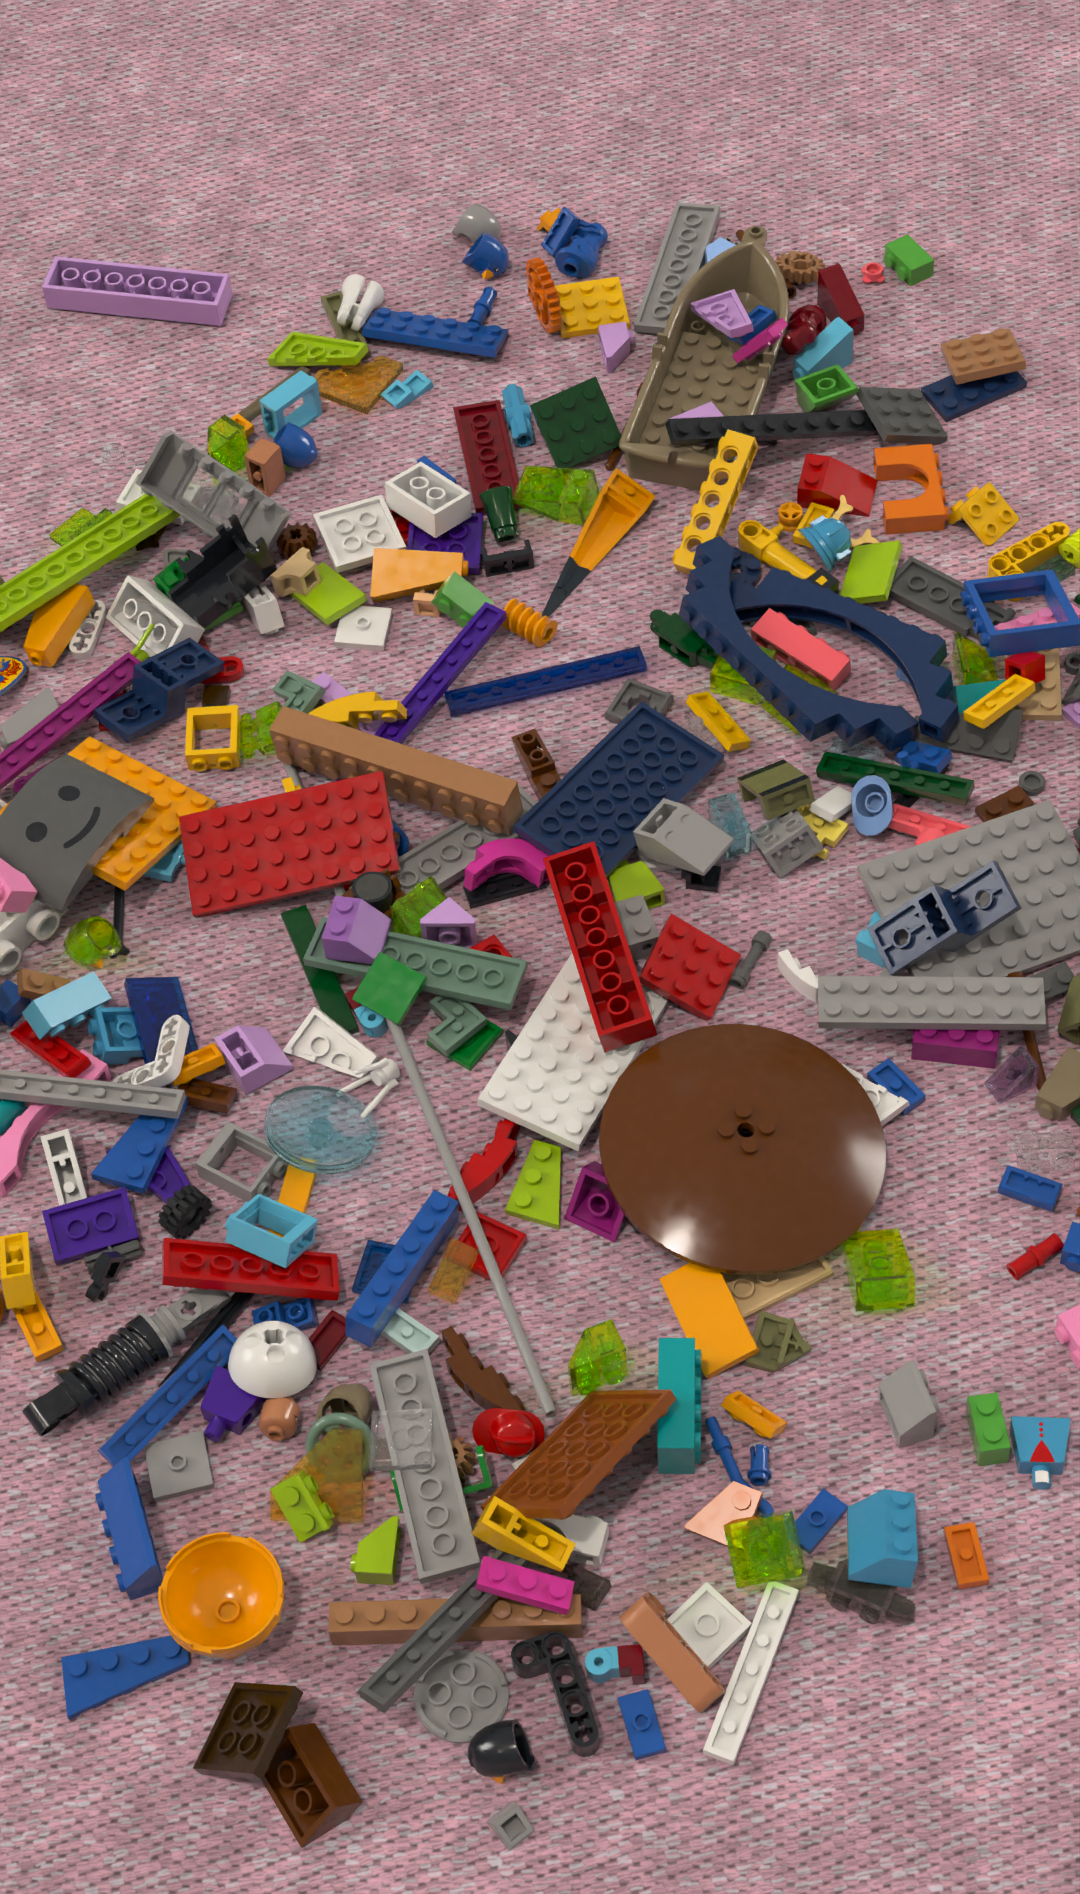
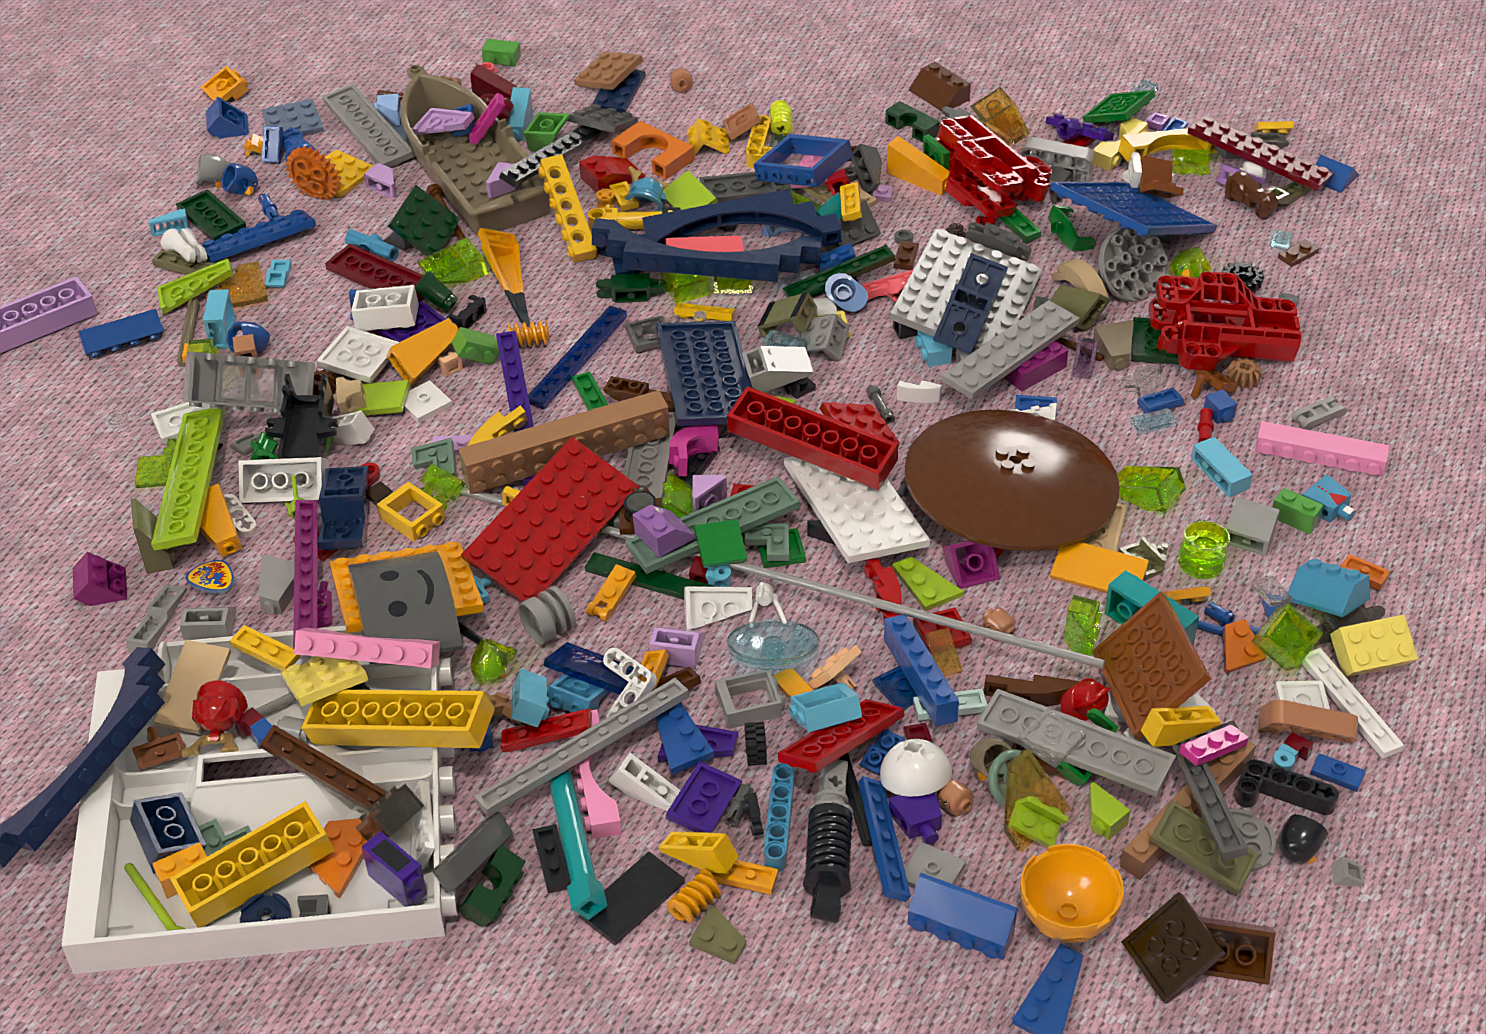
camera: 50 degrees left, 10 degrees down
none -> blue slope [78,309,164,358]
none -> medium azure slope [148,209,189,237]
none -> dark green plate [176,189,247,240]
none -> light orange plate [201,65,249,102]
none -> blue slope [206,97,249,138]
none -> sand blue plate [261,99,324,136]
none -> light grey wheel [518,586,576,645]
none -> green tile [571,371,608,411]
none -> light orange plate [586,564,636,622]
none -> nougat head [670,68,693,93]
none -> nougat tile [723,102,762,140]
none -> dark azure beam [764,763,794,872]
none -> light nougat plate [807,645,861,690]
none -> nougat head [982,608,1016,641]
none -> clear light blue tile [1130,408,1177,435]
none -> olive tile [1149,800,1259,896]
none -> clear neon green wheel [1178,520,1230,579]
none -> medium azure brick [1191,437,1253,497]
none -> clear tile [1252,576,1292,607]
none -> light yellow brick [1330,614,1418,677]

